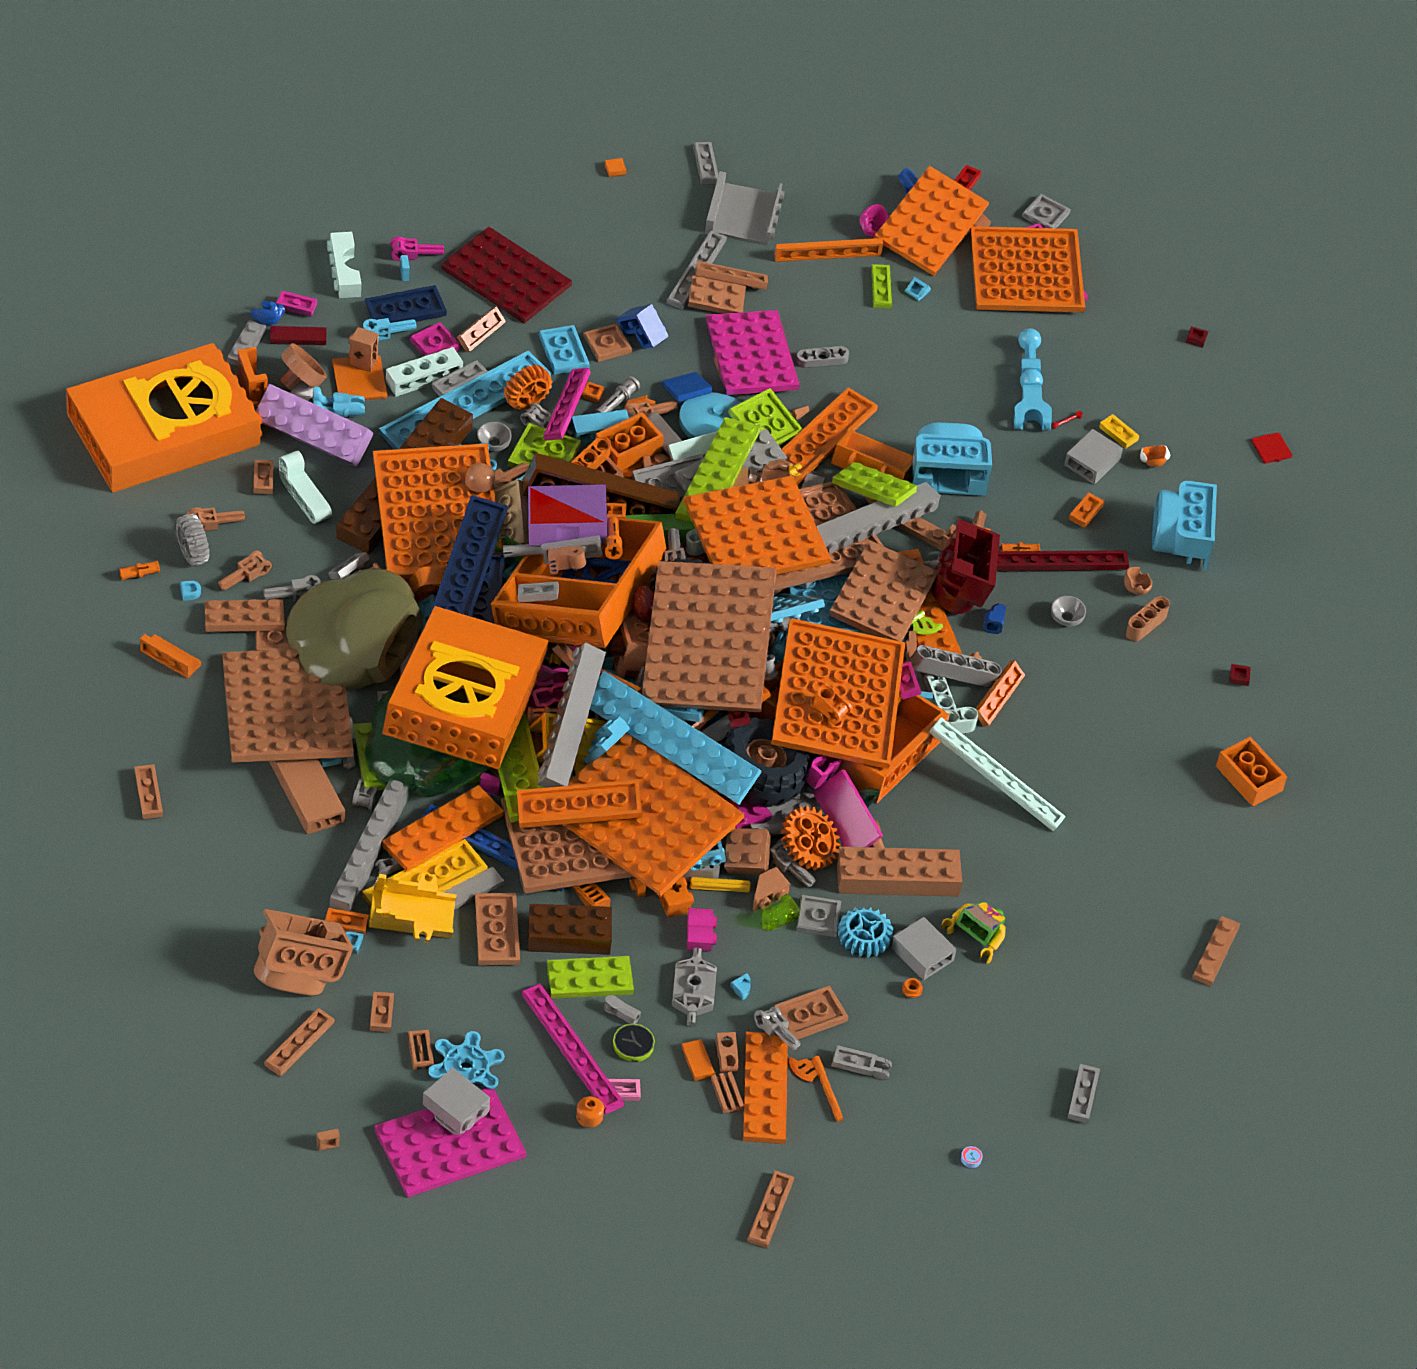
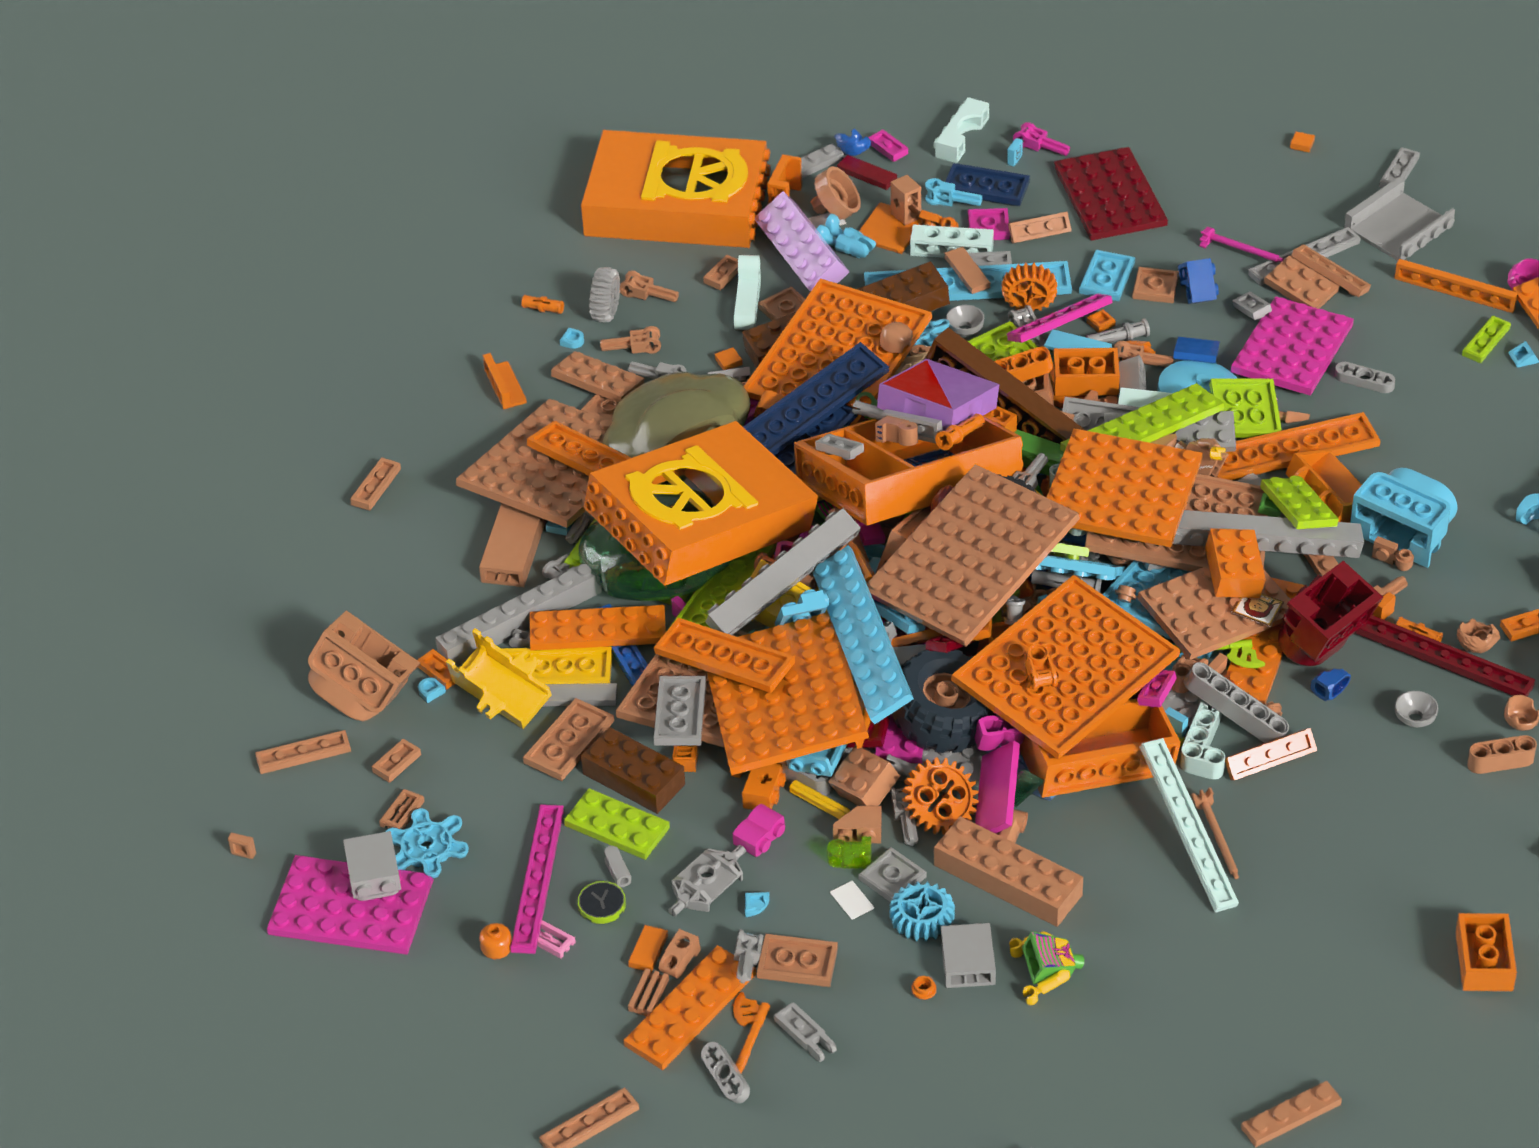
camera: 45 degrees right, 5 degrees down
none -> orange plate [527,421,632,476]
none -> light grey plate [654,676,706,746]
none -> light grey beam [701,1042,750,1104]
none -> orange tile [715,347,743,370]
none -> nougat tile [758,286,805,320]
none -> white sticker [830,881,875,919]
none -> orange plate [919,210,958,227]
none -> nougat tile [945,247,990,294]
none -> nougat plate [1114,585,1137,603]
none -> nougat piece [1191,787,1239,879]
none -> dark pink piece [1200,227,1284,262]
none -> orange brick [1205,528,1266,598]
none -> sticker [1231,593,1284,627]
none -> light grey plate [1232,291,1272,320]
none -> bright green tile [1257,493,1281,517]
none -> nougat plate [1372,536,1414,571]
none -> nougat hair [1457,618,1500,653]

